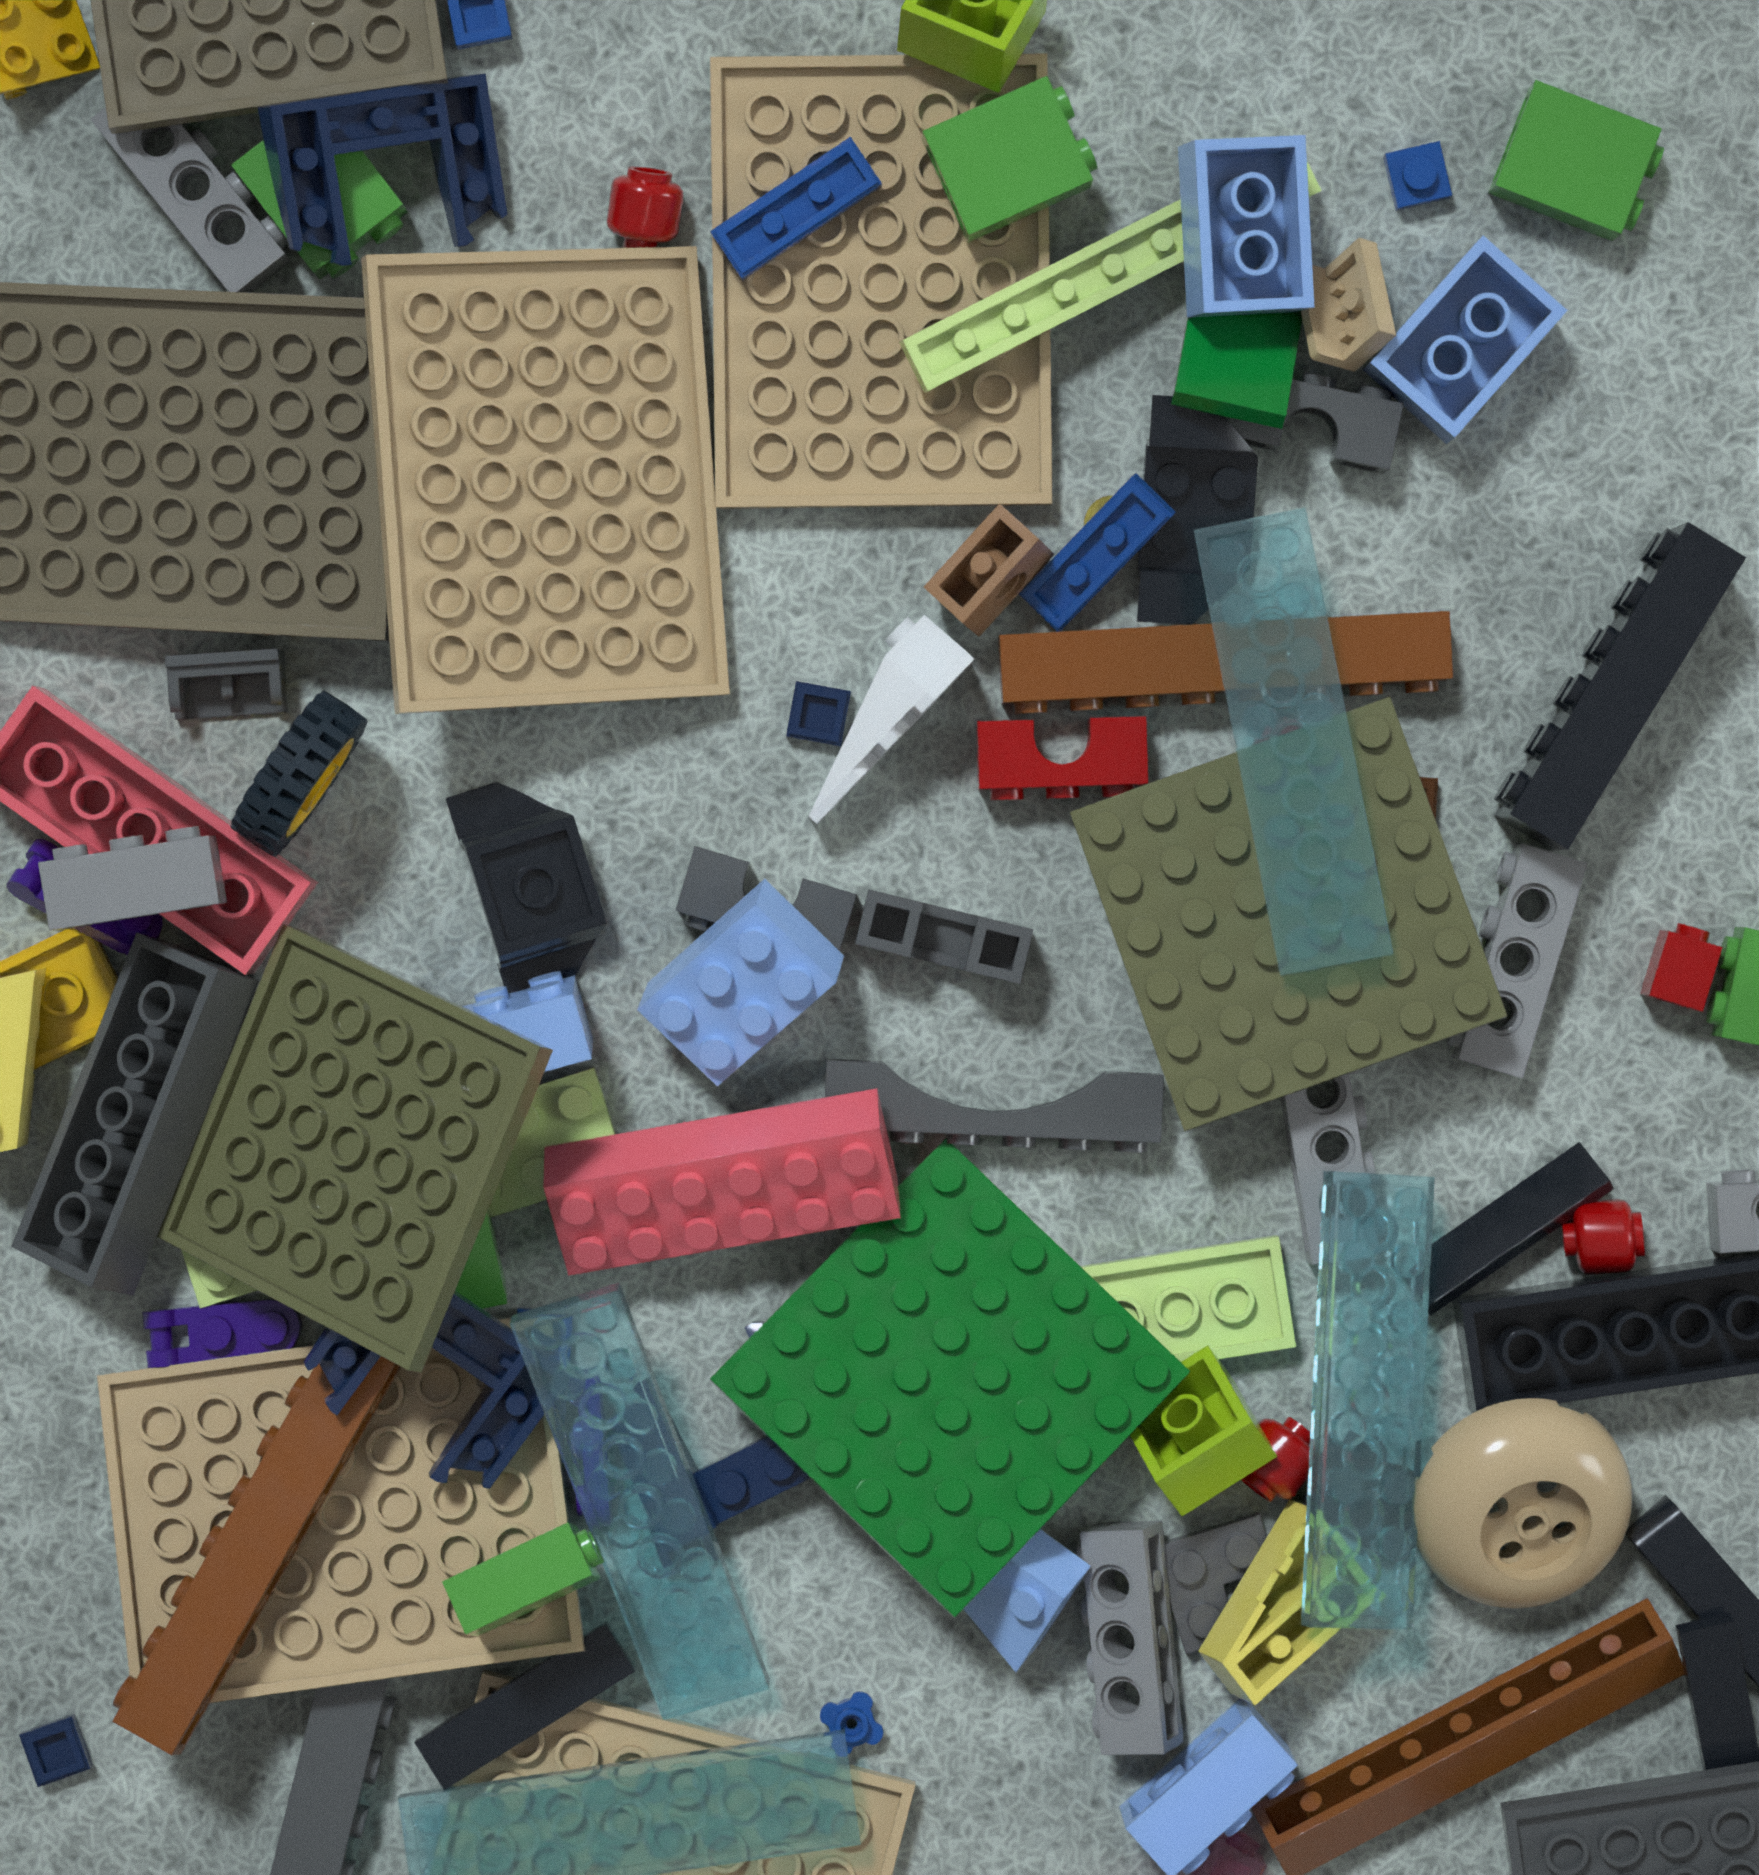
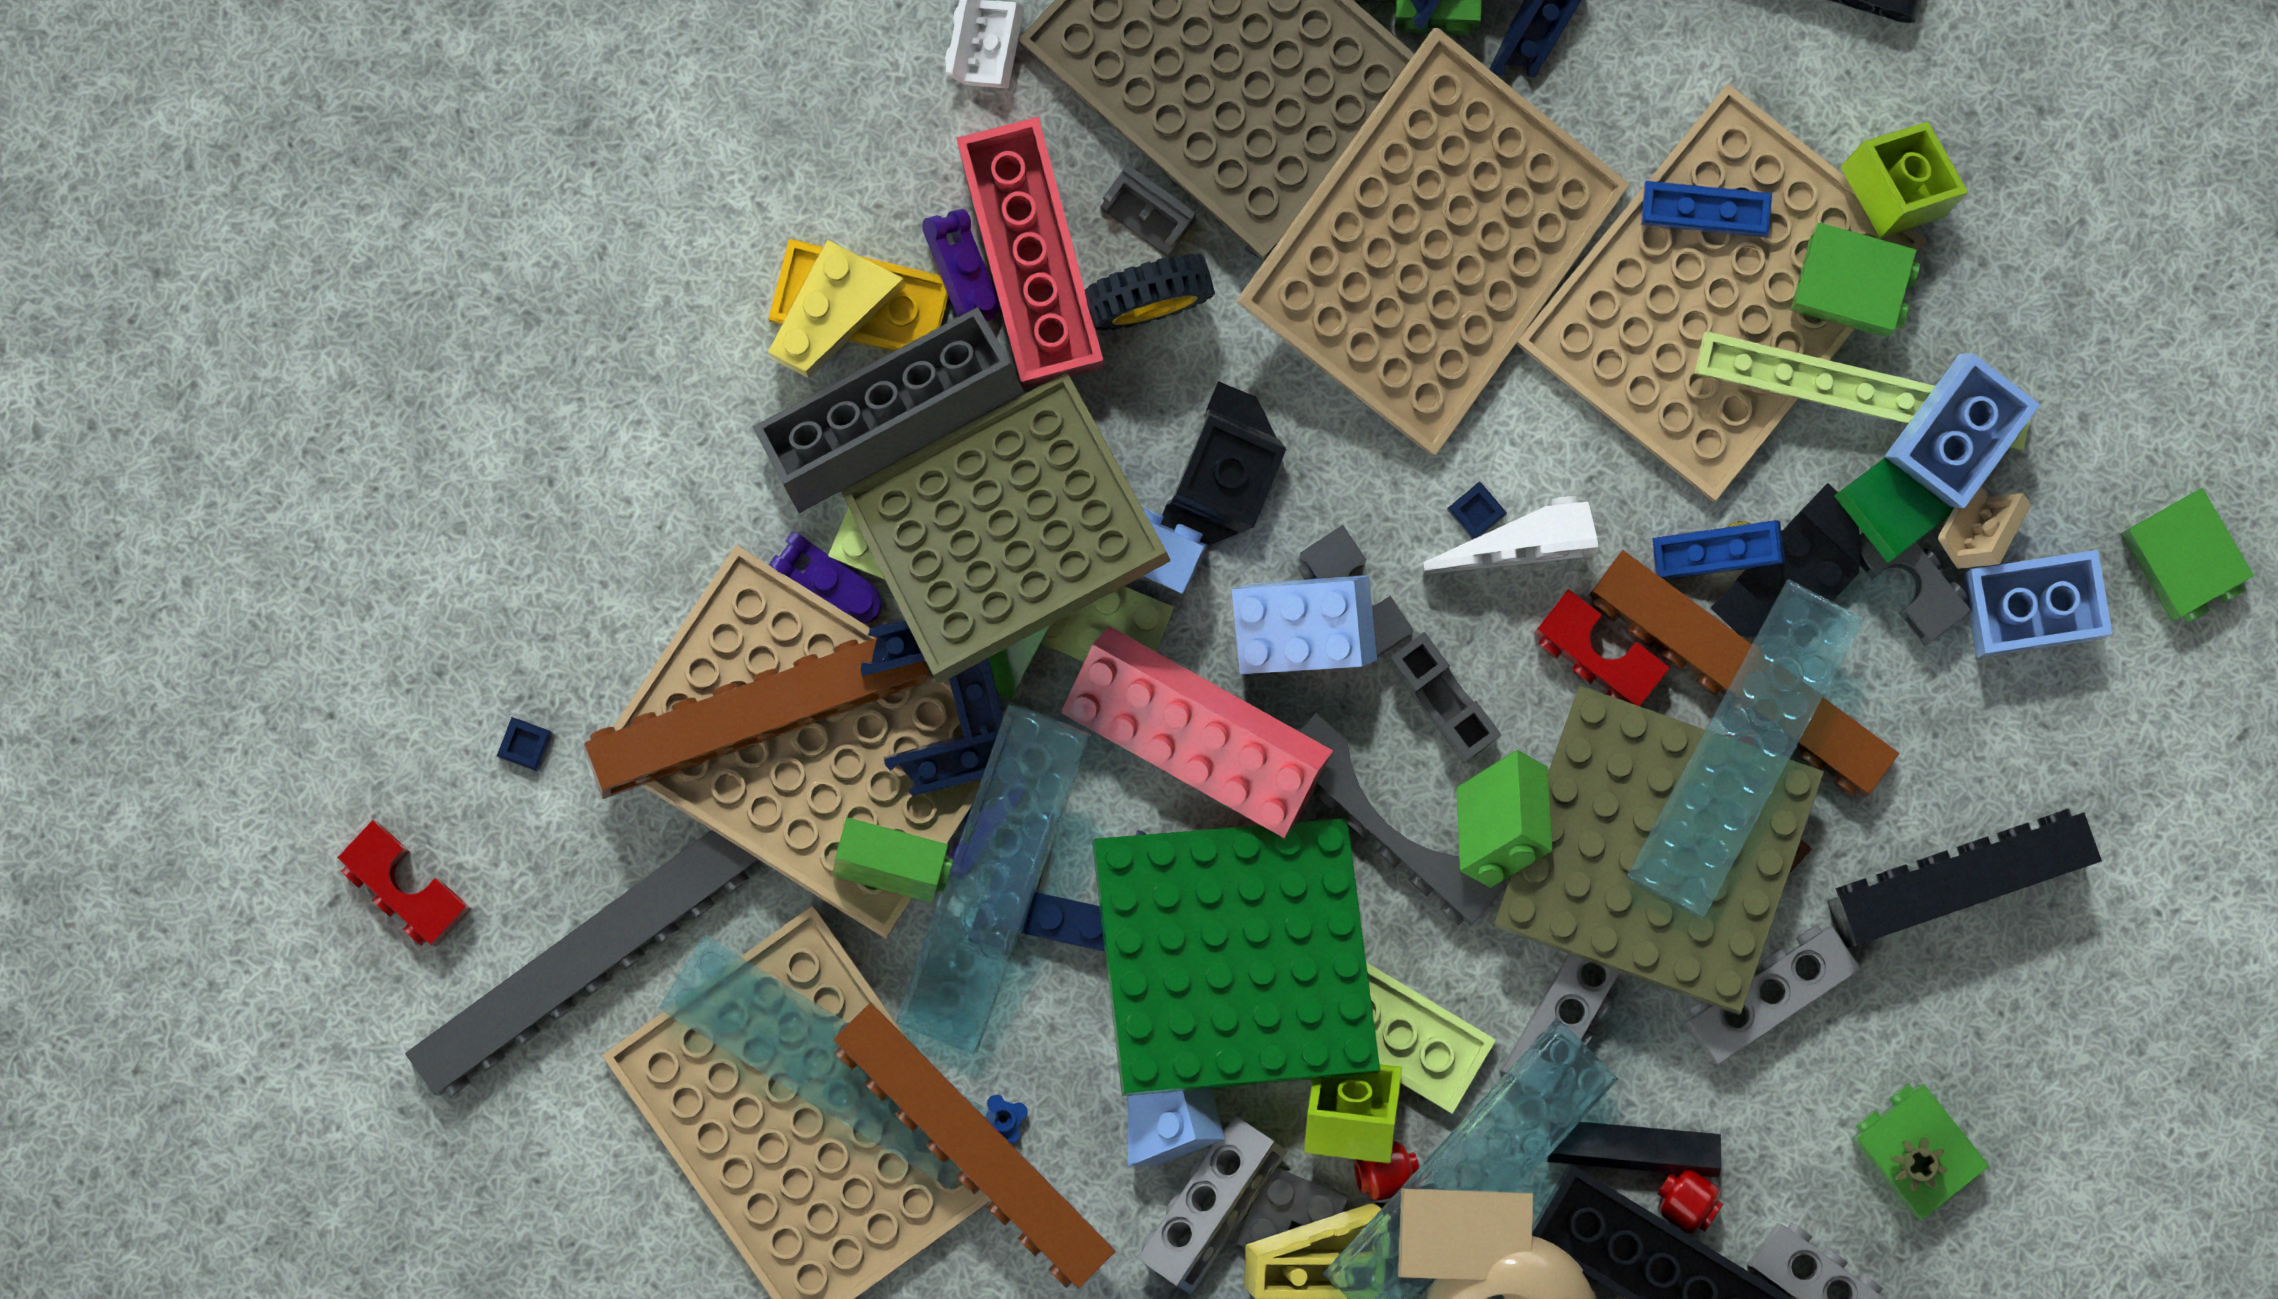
camera: 35 degrees right, 5 degrees down
light grey brick [38,826,227,931] -> none
black tile [414,1621,636,1790] -> none
red head [606,166,684,248] -> none
medium nougat brick [924,503,1054,637] -> none
blue plate [1383,141,1452,211] -> none
red brick [1640,923,1723,1012] -> none
none -> dark orange brick [833,1002,1116,1289]
none -> tan tile [1398,1188,1533,1280]
none -> bright green brick [1456,750,1553,888]

